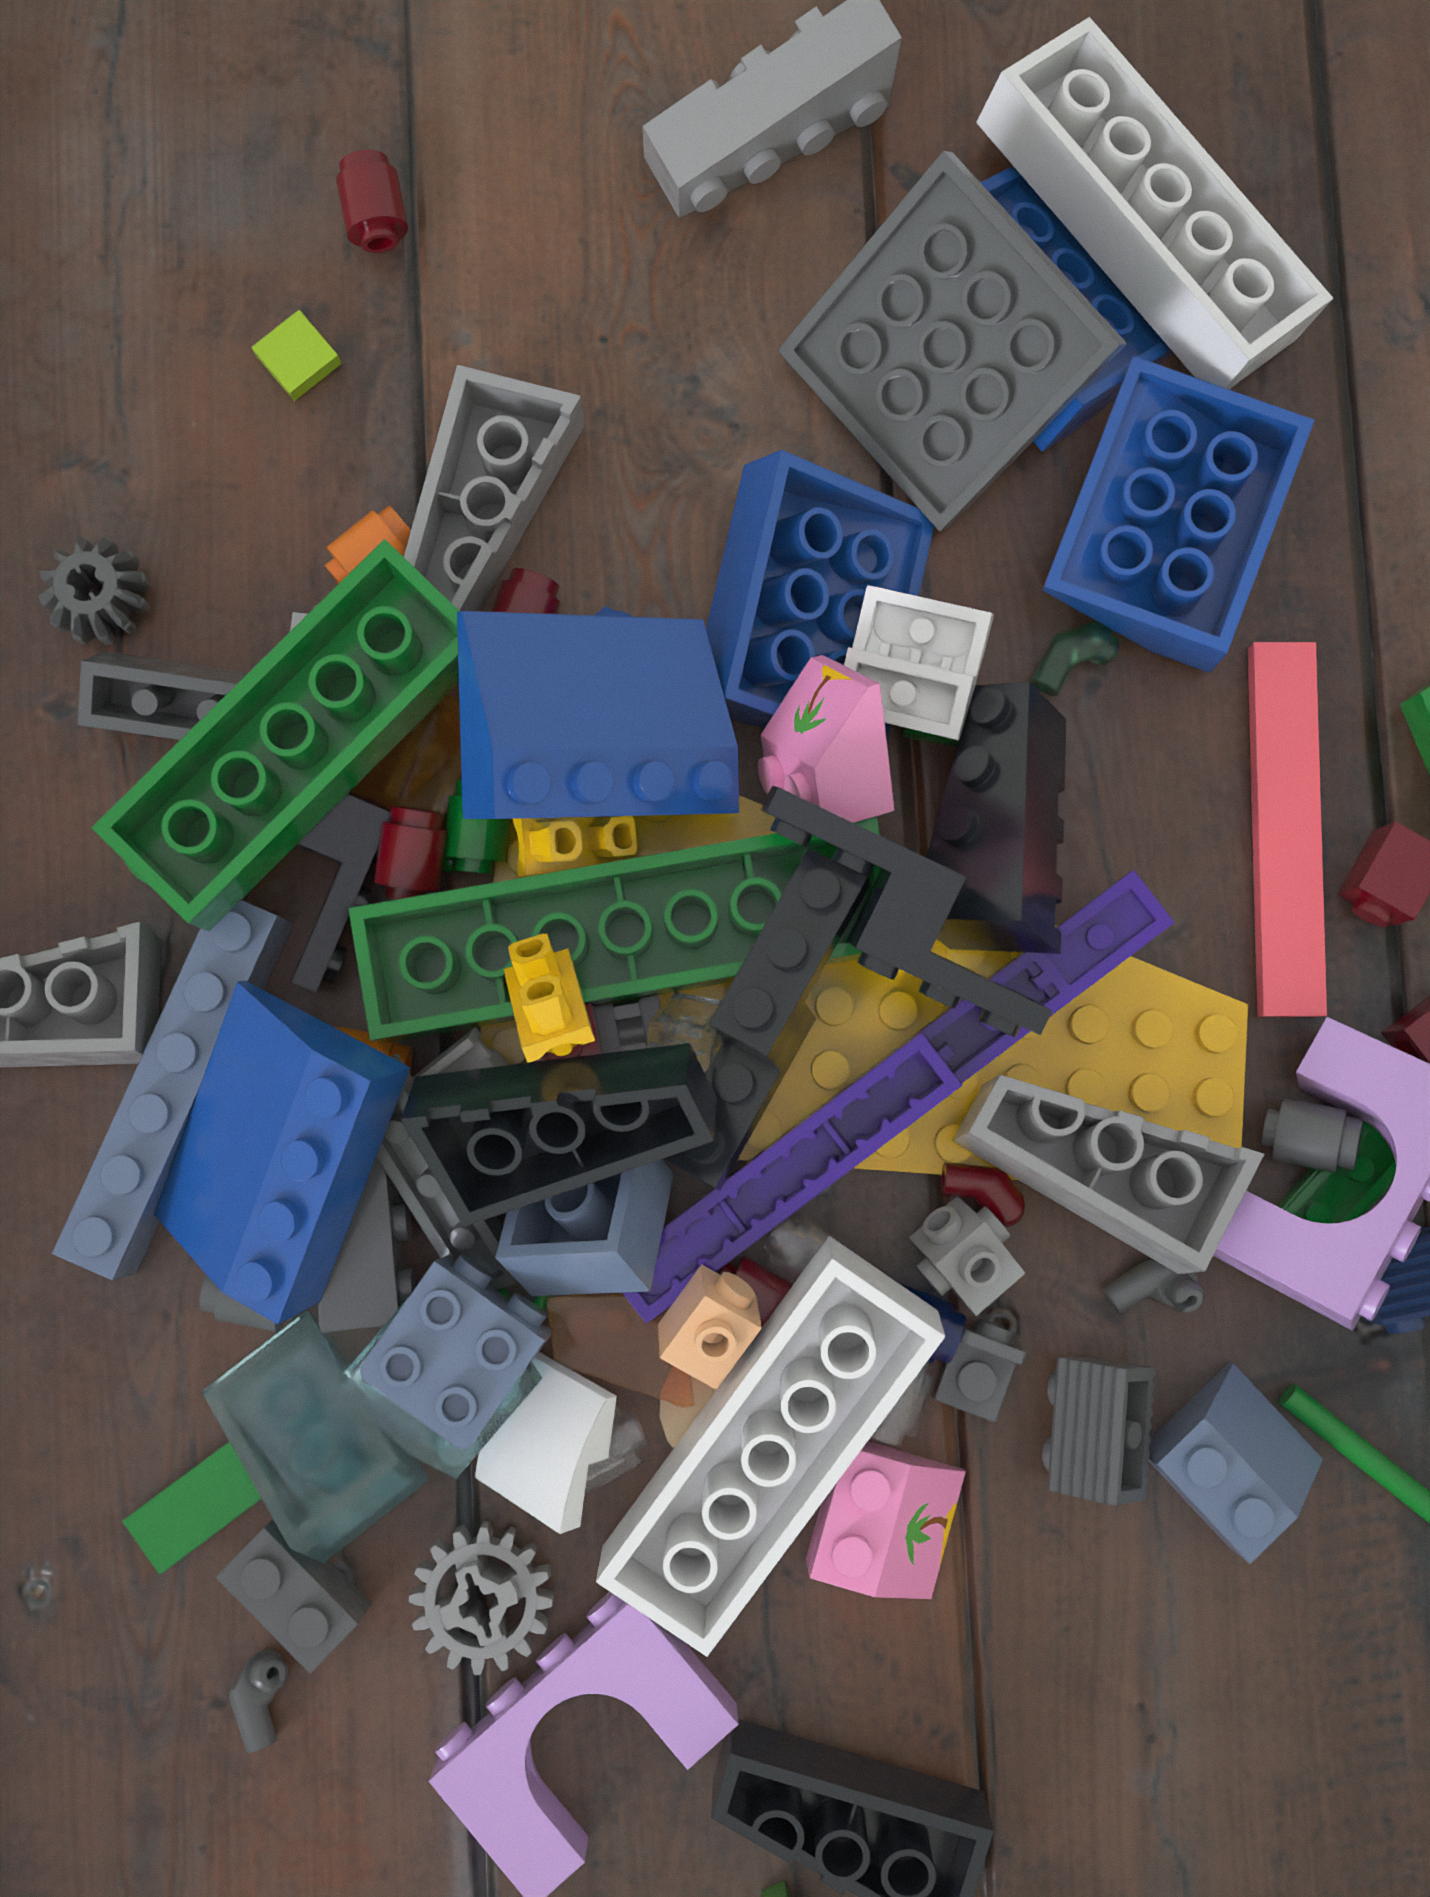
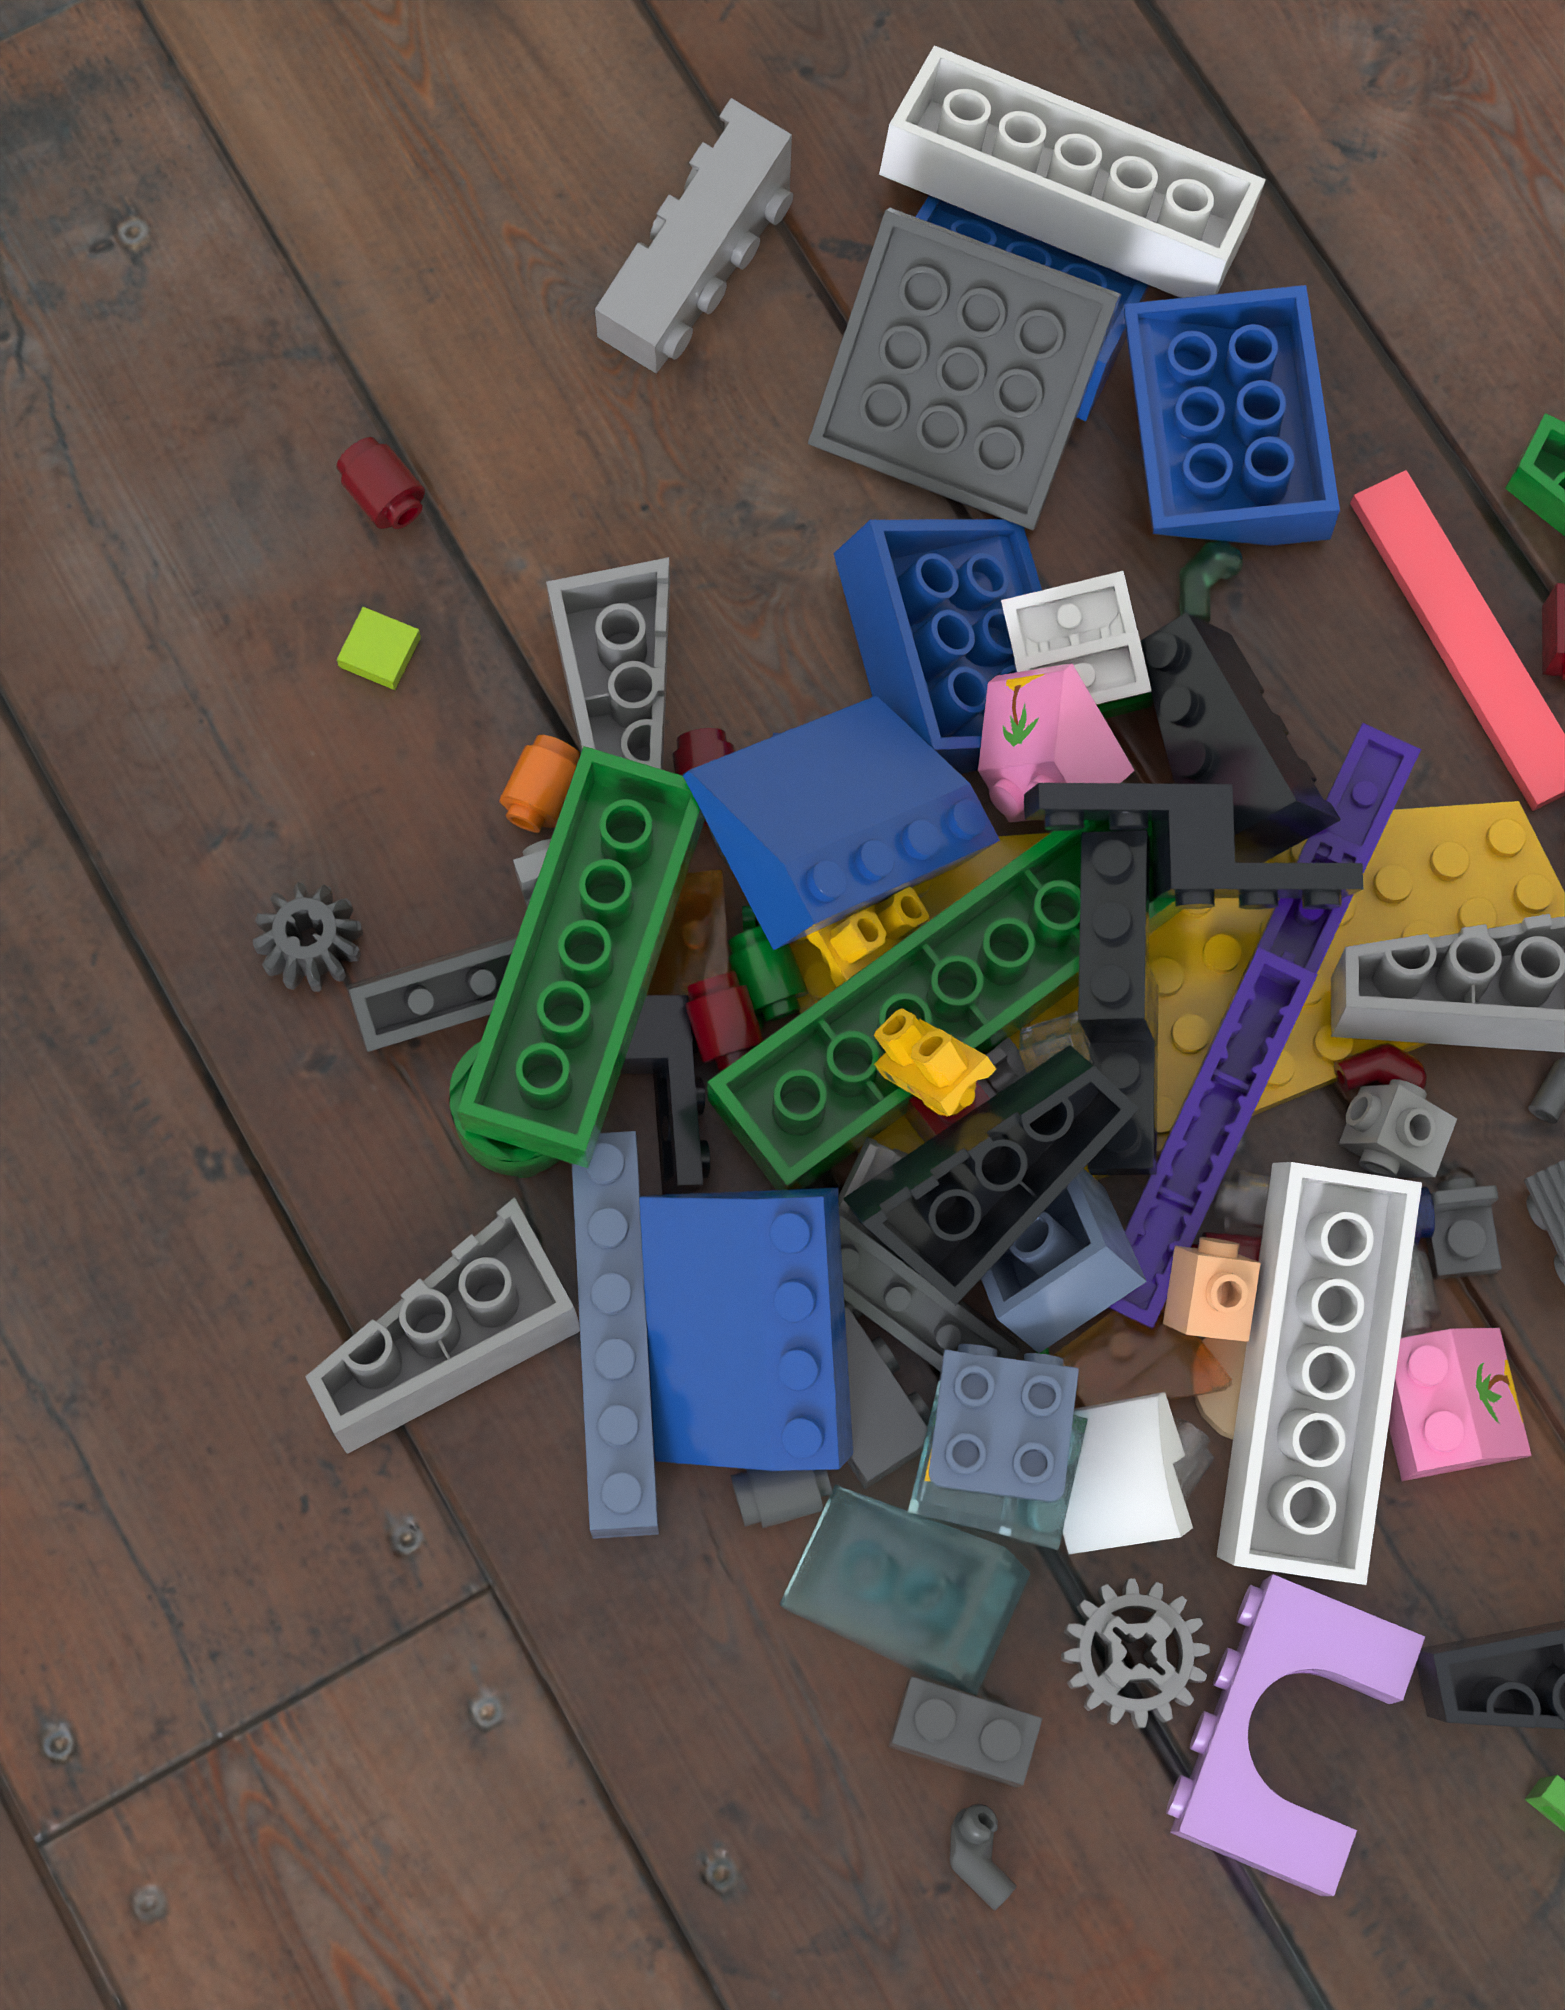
camera: 25 degrees left, 10 degrees down
green tile [122,1438,272,1575] -> none

